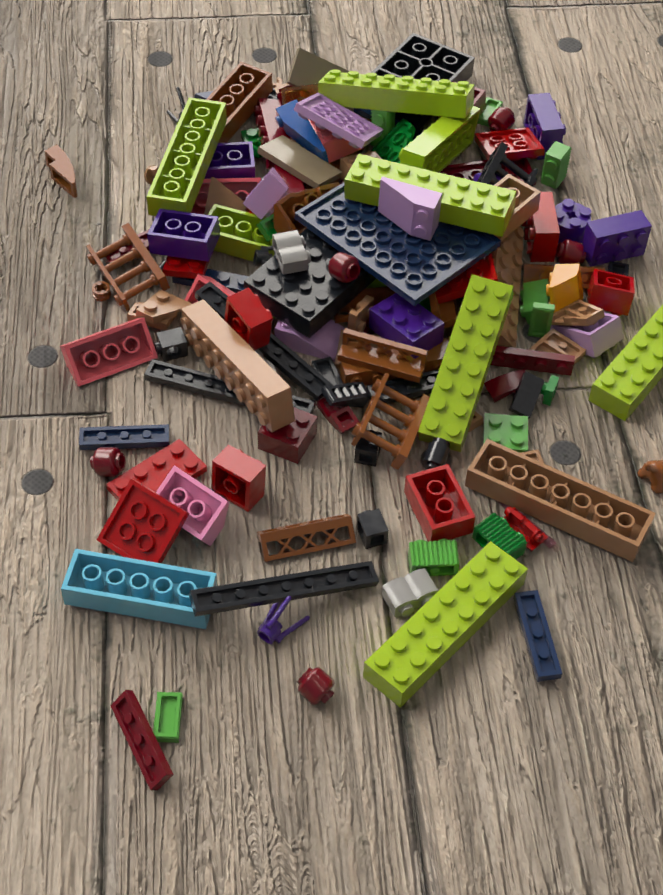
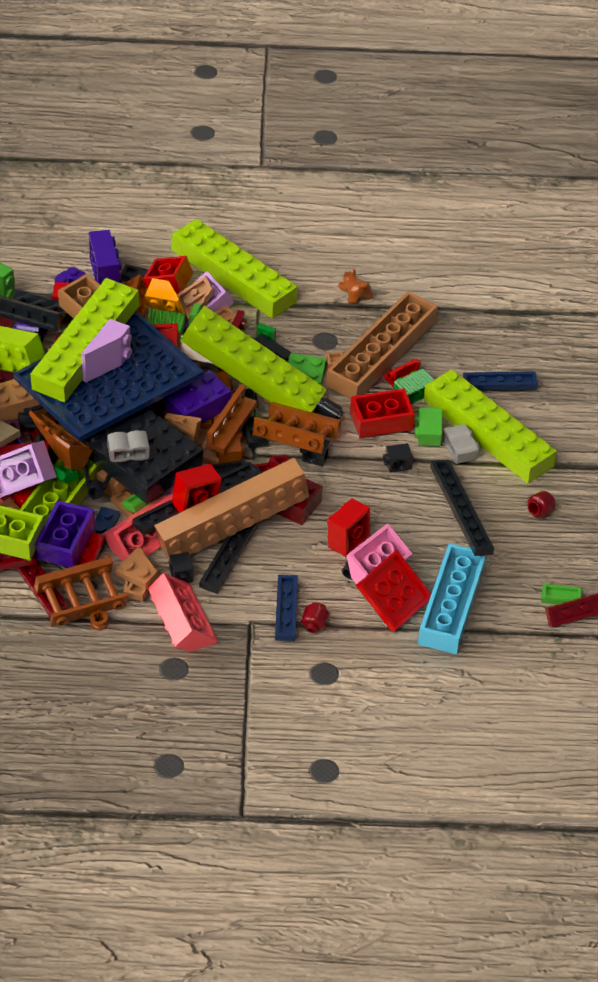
camera: 85 degrees left, 5 degrees down
plate [106,438,207,501] -> none
dark orange fence [257,514,356,562] -> none
dark purple plant [257,596,310,644] -> none
black slope [321,382,371,408] -> none
dark red head [328,252,360,283] -> none

